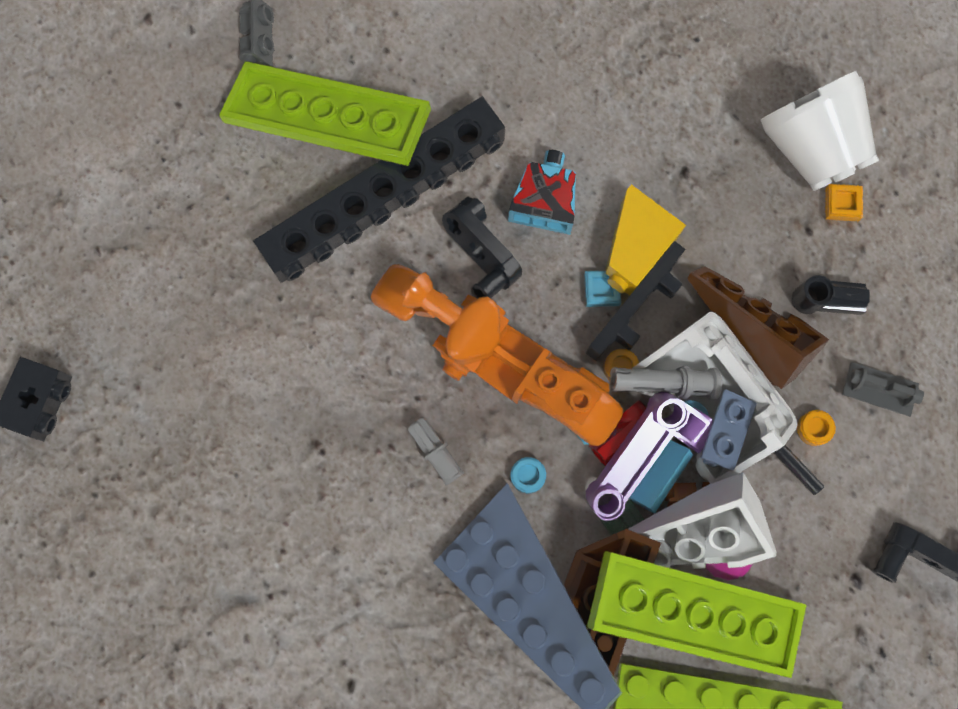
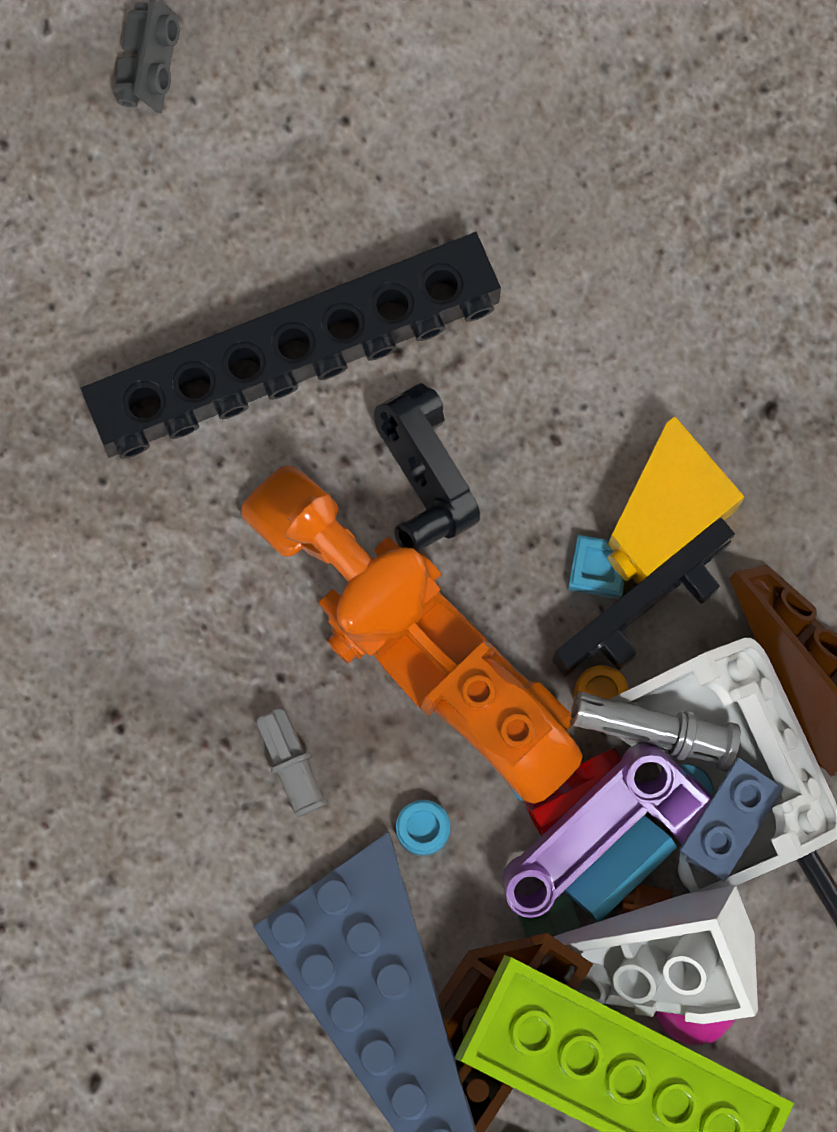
camera: 10 degrees right, 0 degrees up
lime plate [219,61,431,166] -> none
torso [508,150,576,235] -> none

